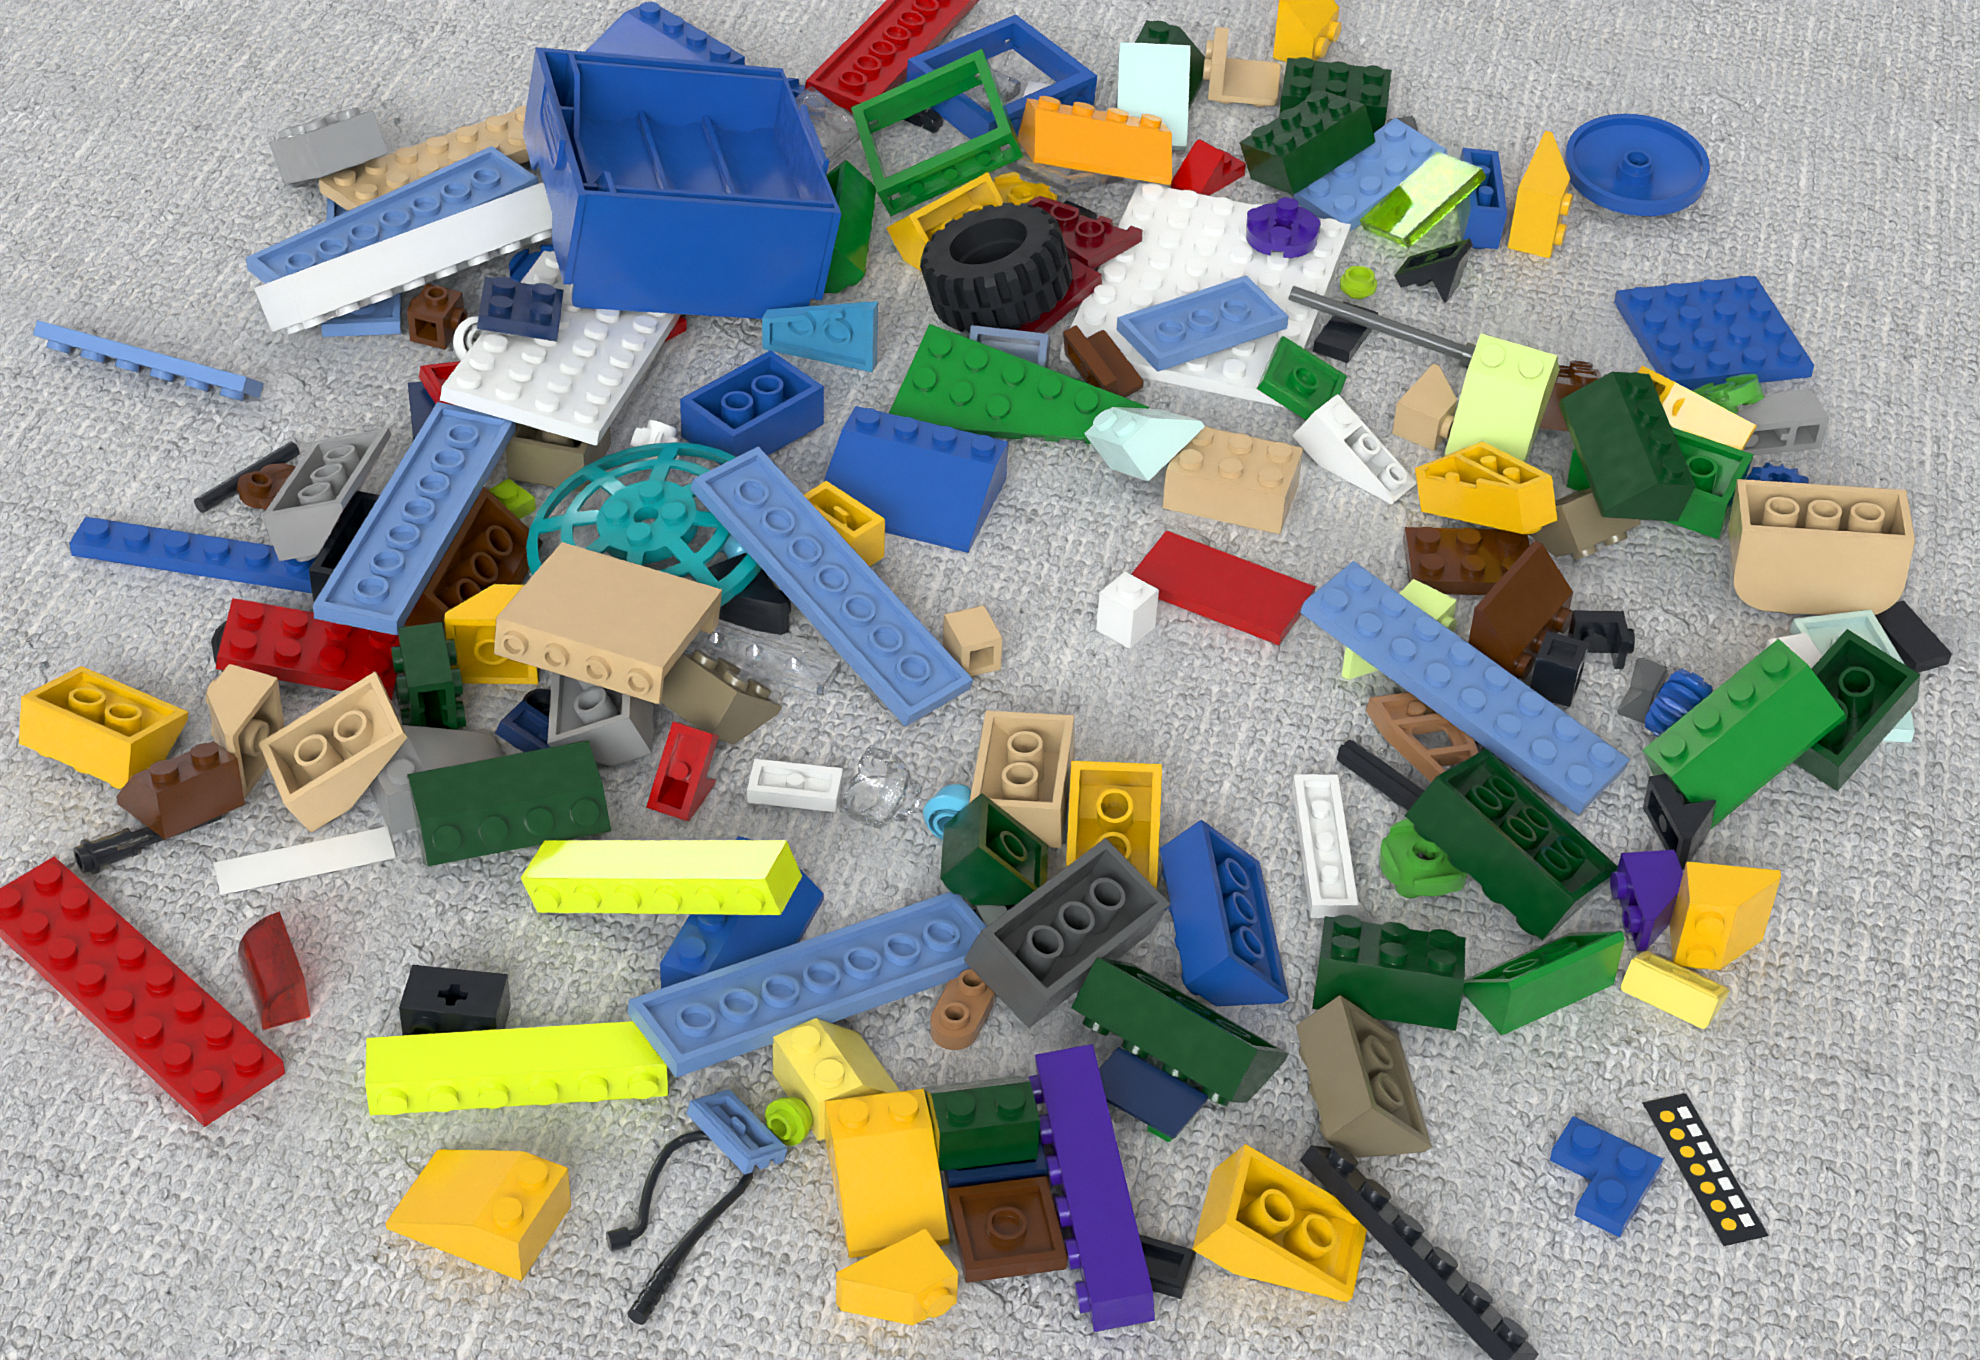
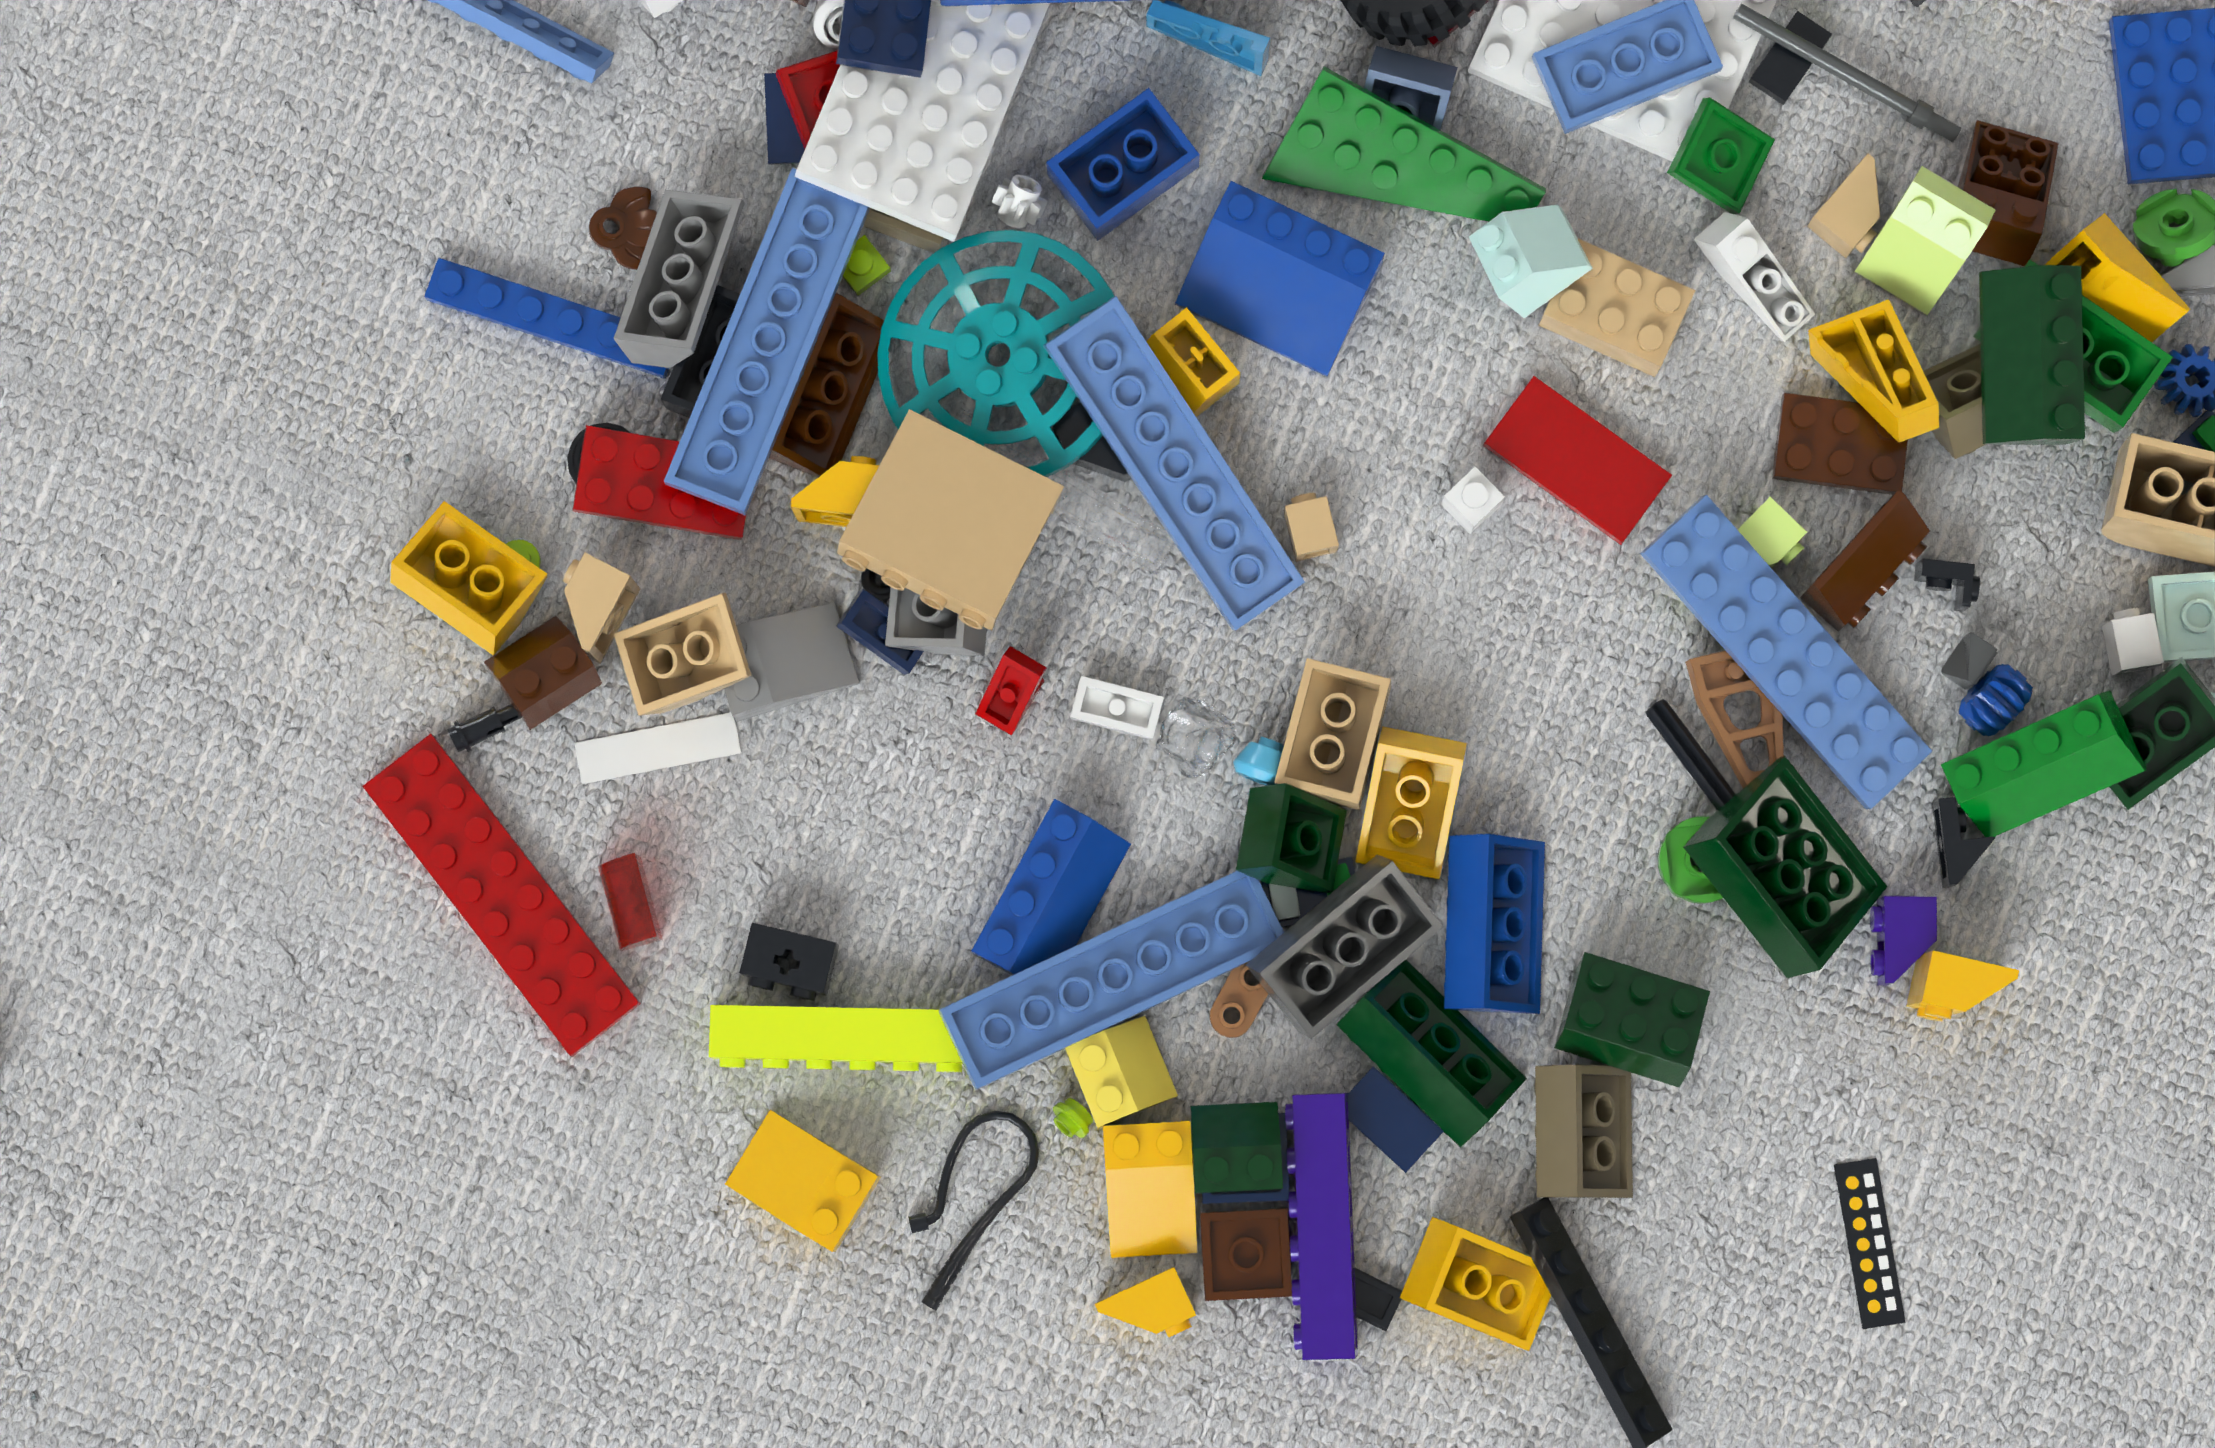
camera: 15 degrees right, 40 degrees up
black bar [194,441,300,513] -> none
dark green brick [391,622,466,730] -> none
dark green slope [407,740,611,866] -> none
neon yellow brick [520,840,802,915] -> none
dark tan slope [661,649,782,745] -> none
medium blue tile [687,1089,788,1174] -> none
reddish brown panel [1063,325,1144,398] -> none
white plate [1292,774,1359,918] -> none
green slope [1463,931,1625,1036] -> none
black brick [1530,631,1589,707] -> none
blue plate [1549,1116,1664,1237] -> none
light yellow slope [1621,950,1730,1029] -> none

